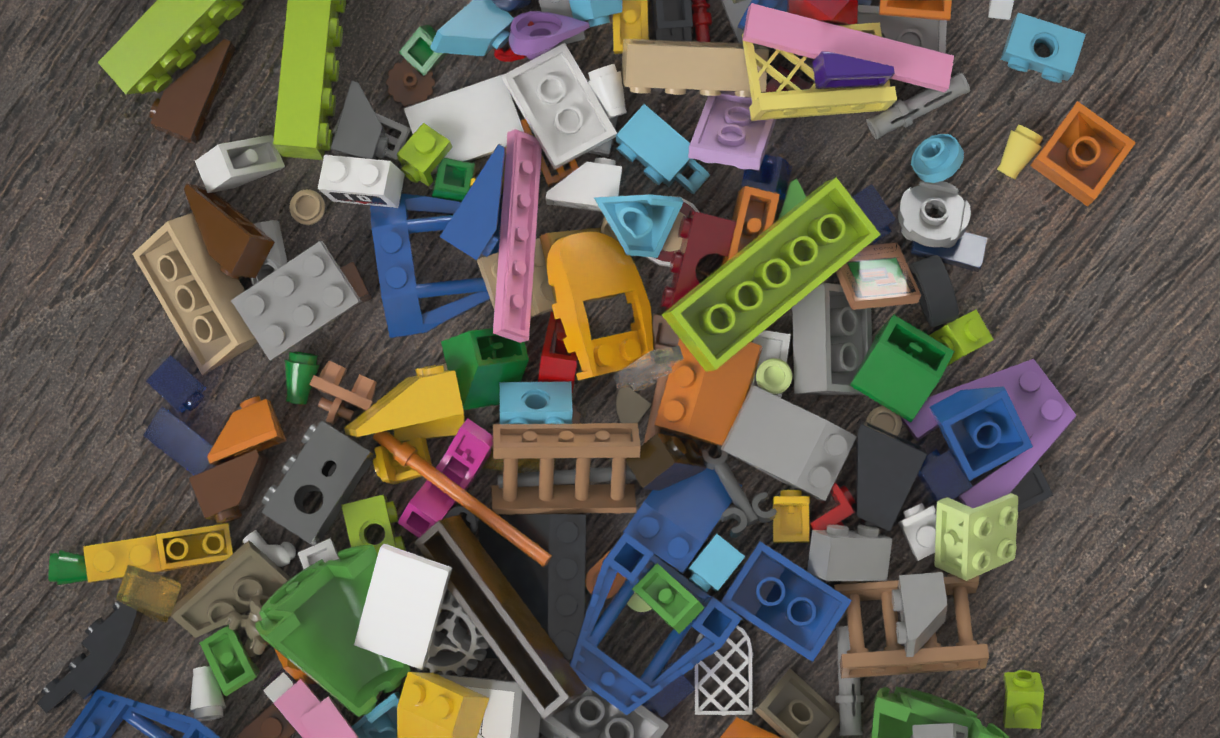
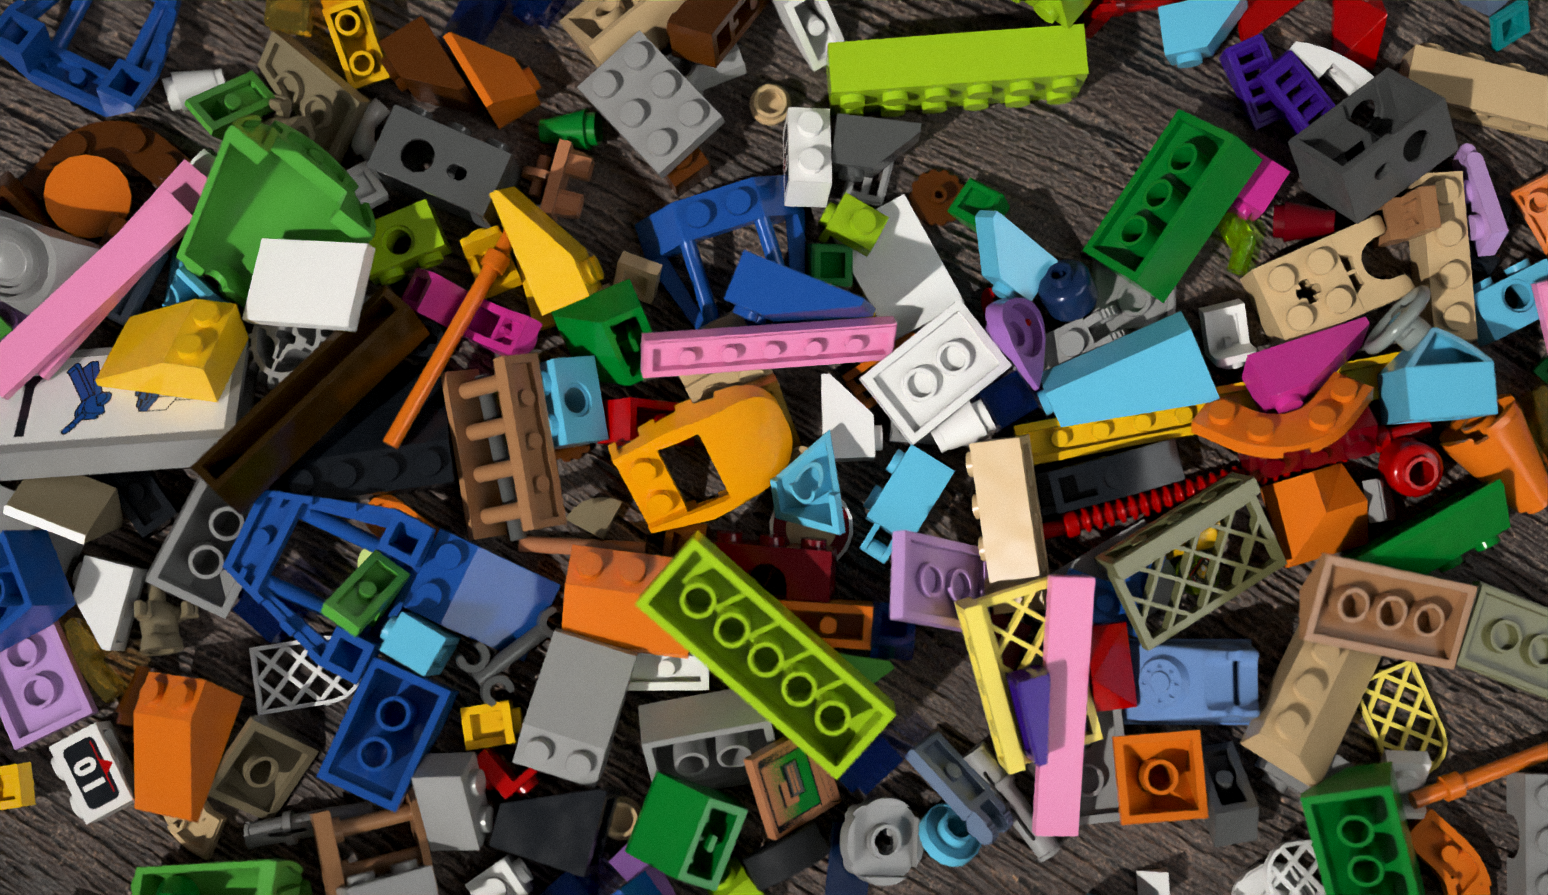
camera: 85 degrees right, 0 degrees up
clear plate [613,346,684,391] -> none
dark brown slope [625,433,707,491] -> none
yellowish green tile [756,358,792,395] -> none
none -> tan plate [613,251,663,304]
none -> sand blue hinge [904,730,1014,846]
none -> clear blue brick [976,370,1039,433]

